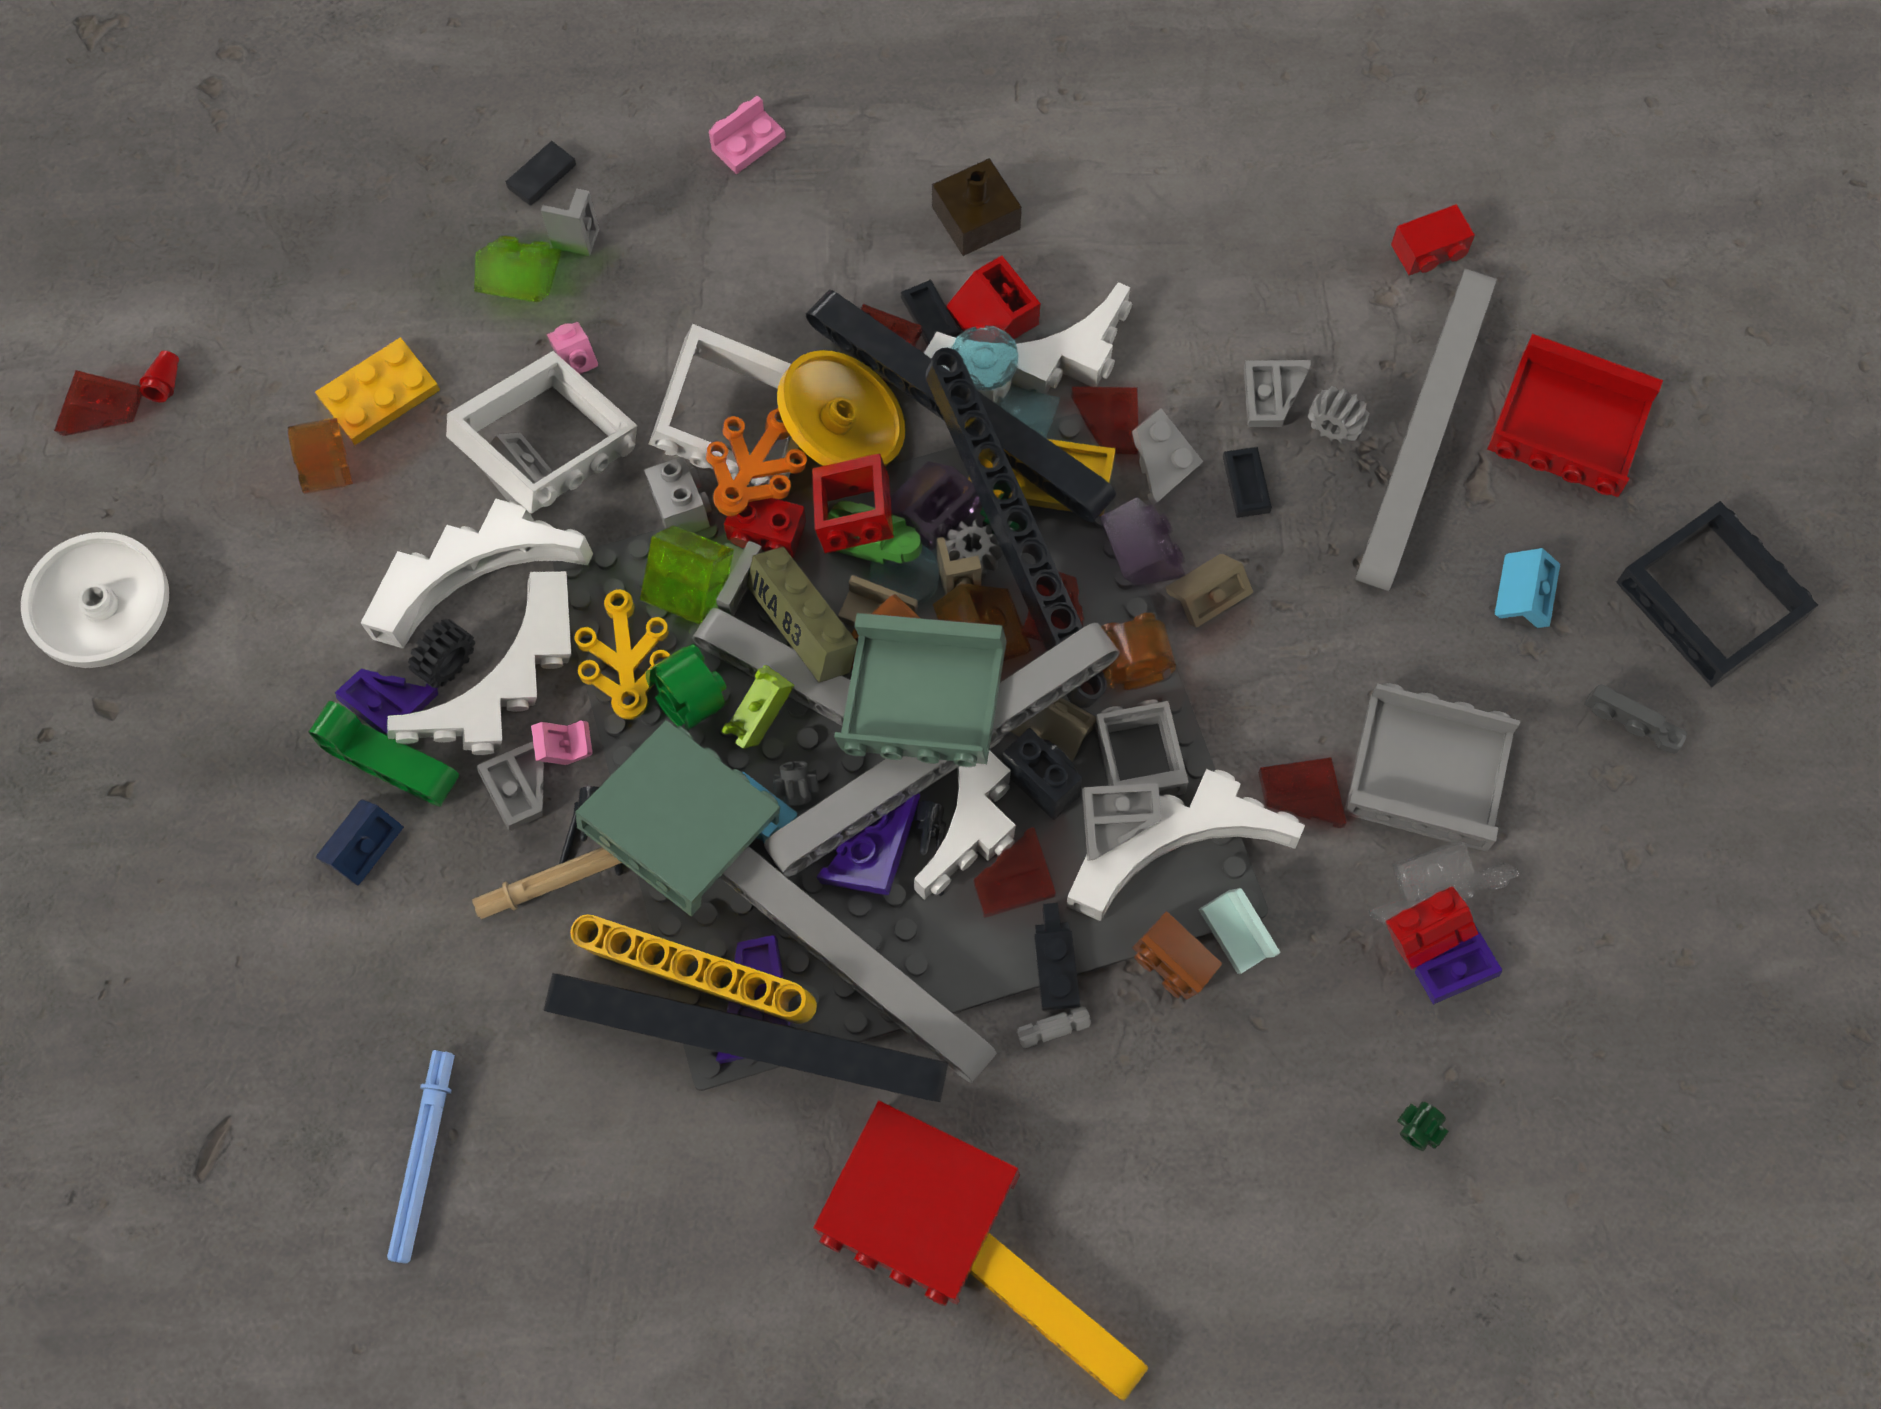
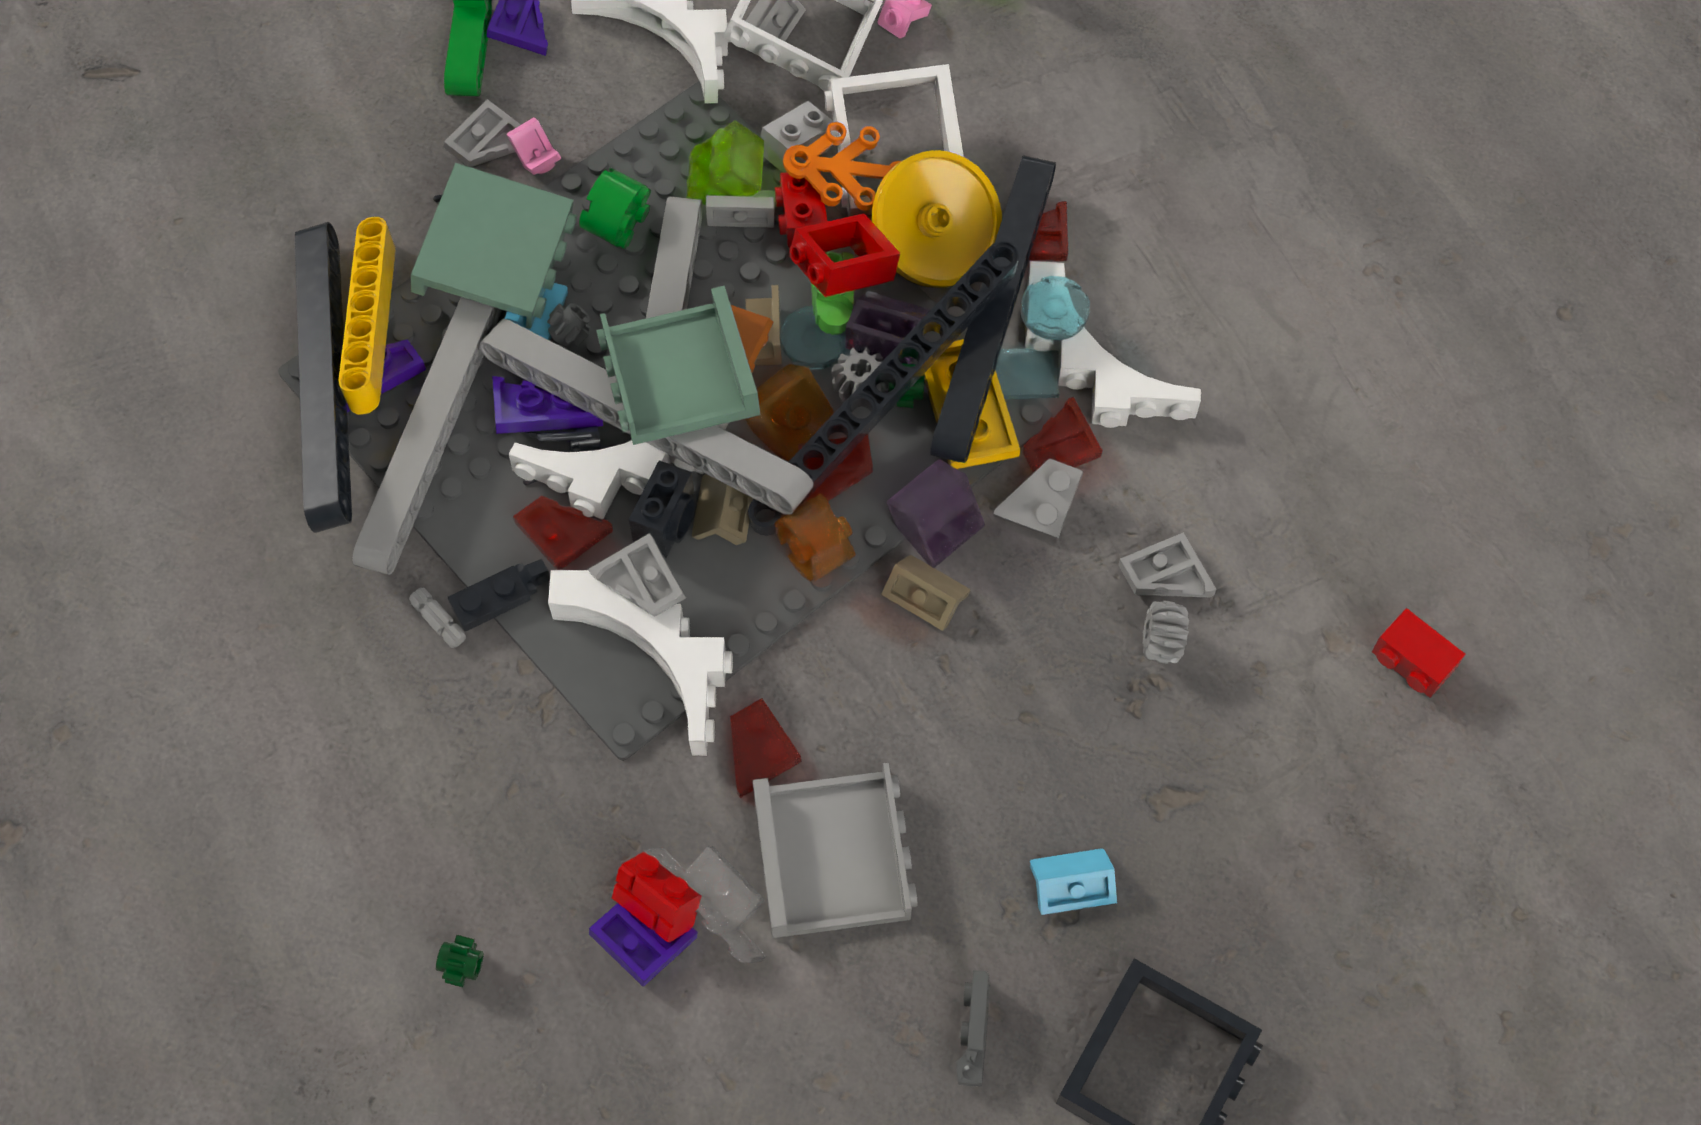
camera: 65 degrees right, 5 degrees down
dark blue panel [316,799,404,886] -> none
white arch [387,571,571,755] -> none
light blue axle [387,1050,455,1263] -> none
black tyre [408,619,475,688] -> none
tan axle [472,847,622,919] -> none
yellow plant [574,589,670,719] -> none
bright pink bracket [709,96,786,174] -> none
lime hinge [722,665,795,749] -> none
olive brick [747,547,857,683] -> none
red panel [813,1100,1020,1307] -> none
black tile [901,280,960,346] -> none
dark brown brick [932,158,1022,256] -> none
dark tan panel [937,537,982,604] -> none
red slope [946,255,1041,344] -> none
yellow beam [970,1233,1149,1401] -> none
light grey window [1095,699,1189,796] -> none
dark orange slope [1132,911,1223,1000] -> none
light aqua panel [1198,888,1280,974] -> none
black tile [1223,447,1272,518] -> none
light grey beam [1355,268,1497,592] -> none
red panel [1487,334,1663,497] -> none

